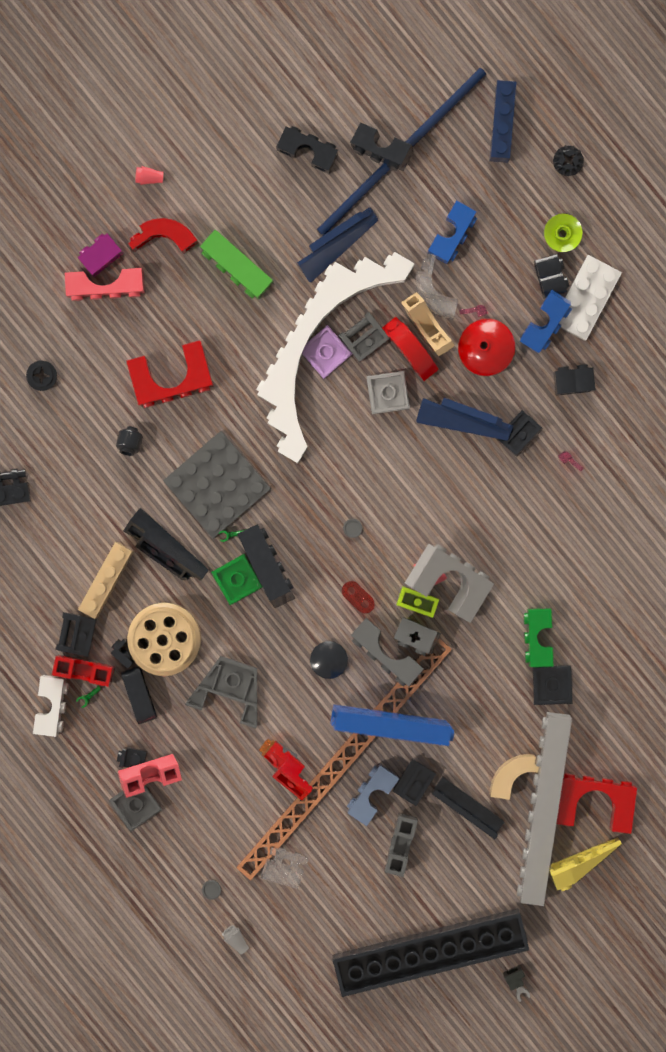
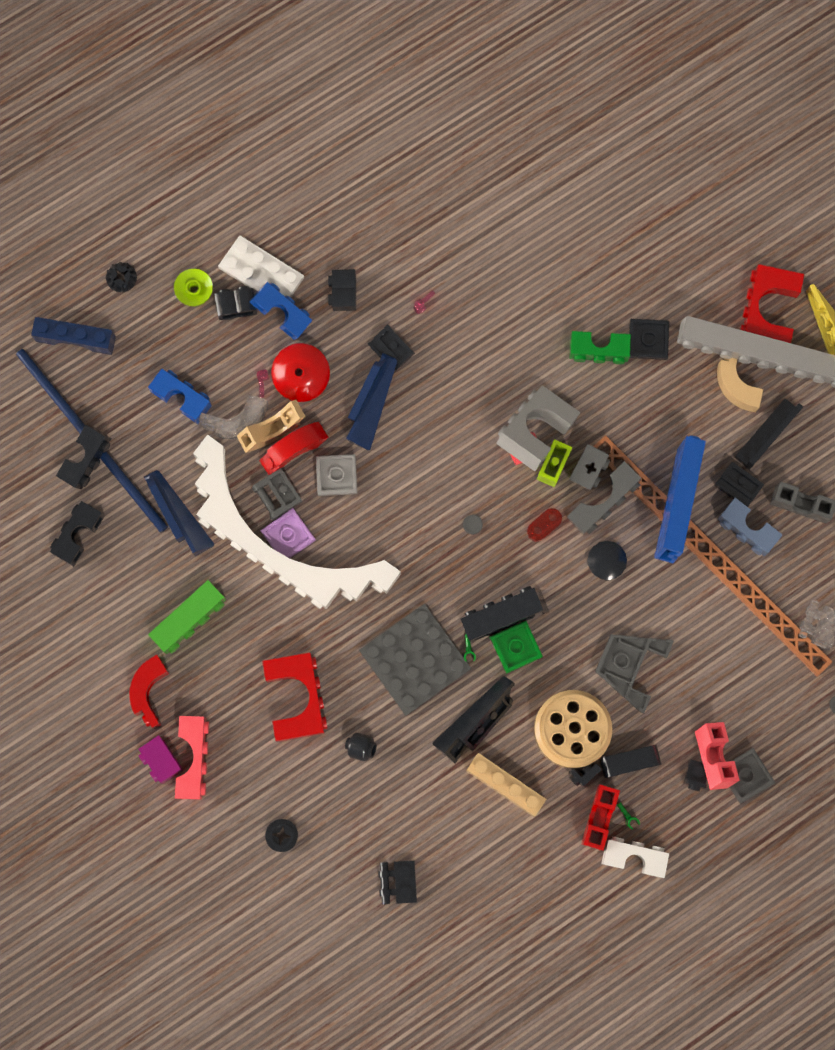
camera: 85 degrees left, 10 degrees down
black plate [55,612,97,657] -> none
coral cone [135,166,163,185] -> none
red plate [259,738,313,800] -> none

